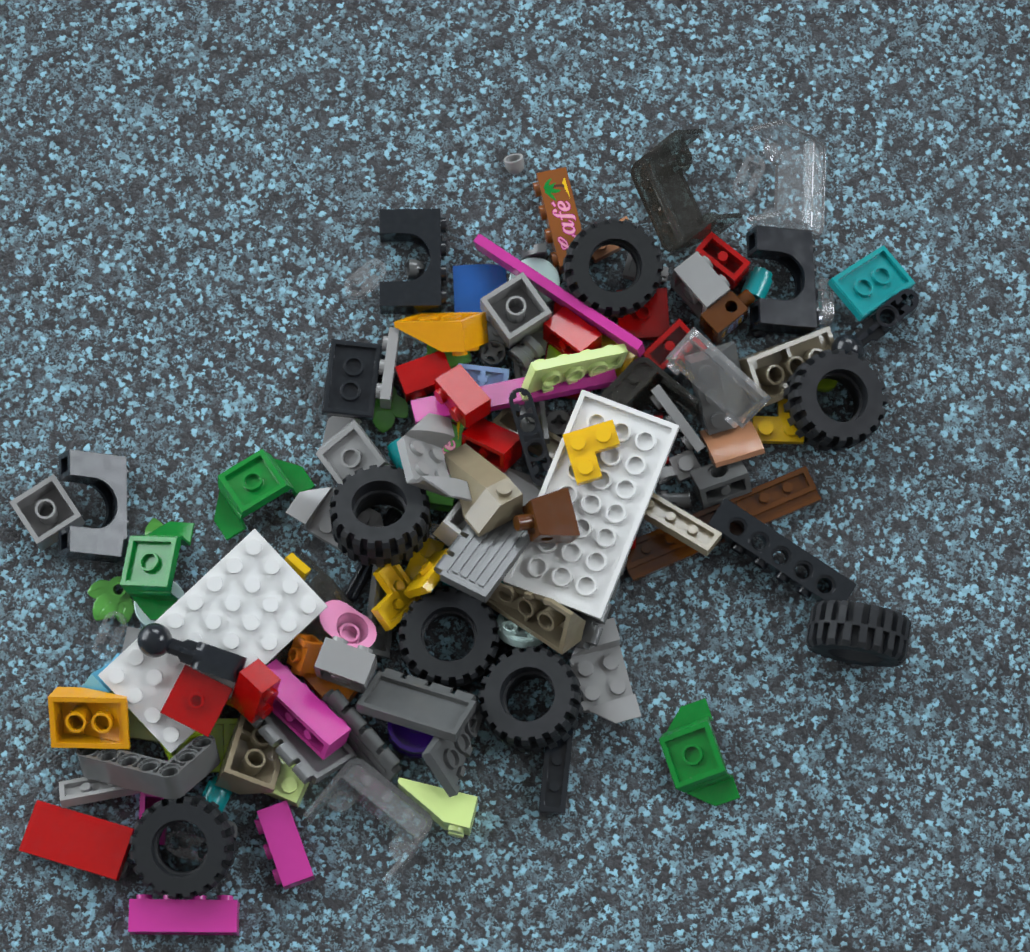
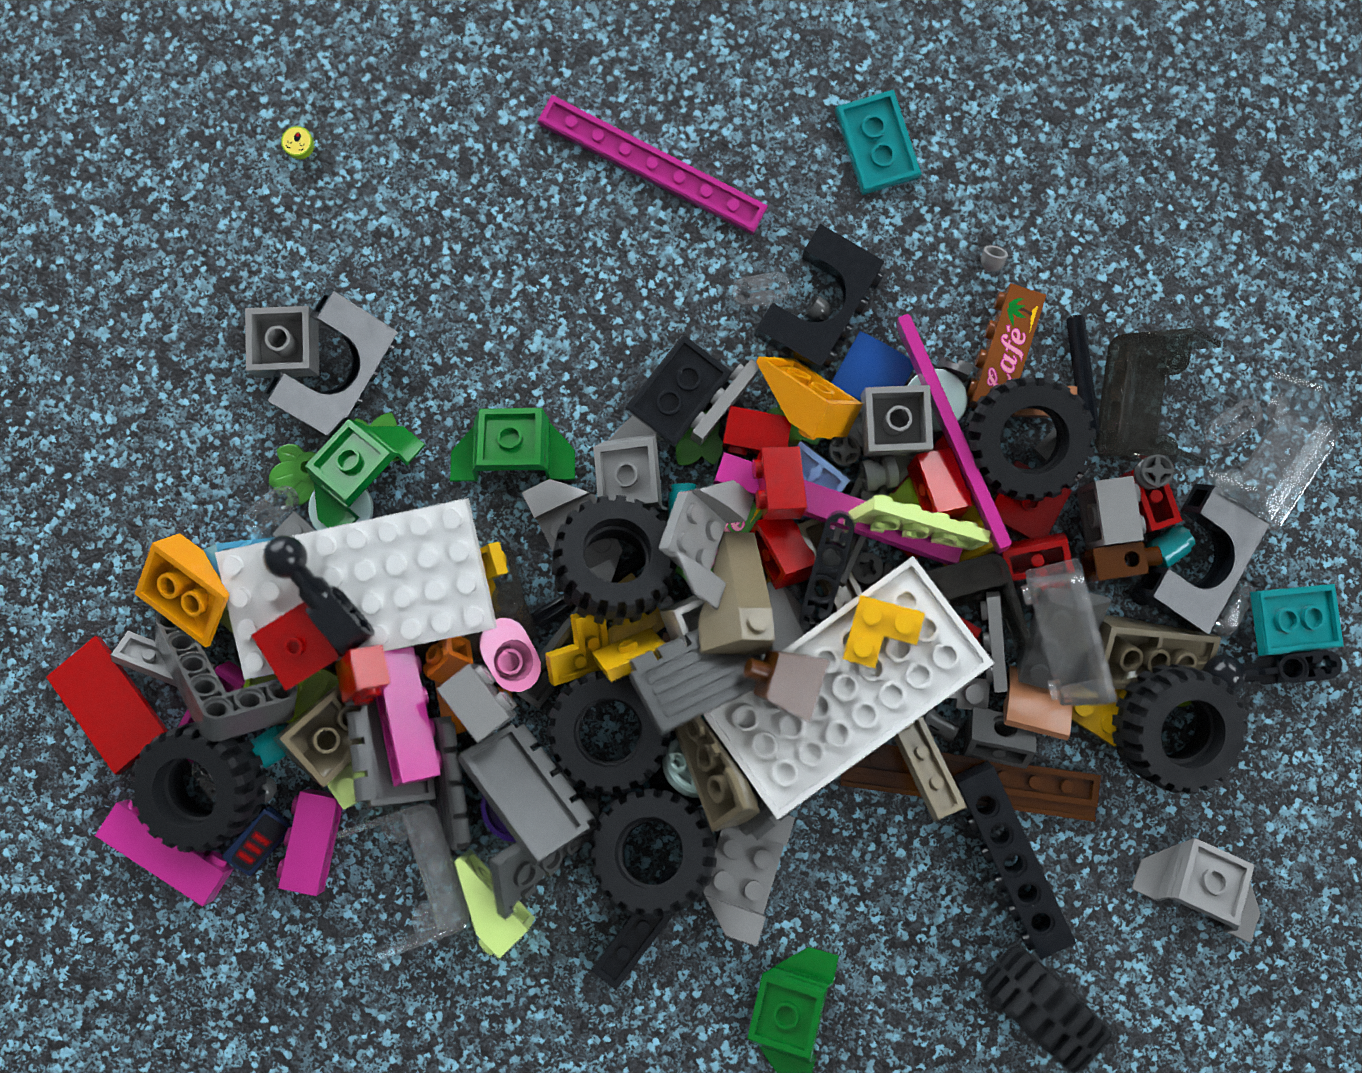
camera: 35 degrees right, 10 degrees up
none -> slope [221,806,292,876]
none -> dark pink tile [537,95,768,235]
none -> teal tile [834,89,922,195]
none -> black axle [1066,315,1100,435]
none -> light grey piece [1131,838,1261,943]
none -> dark grey wheel [1133,454,1174,490]

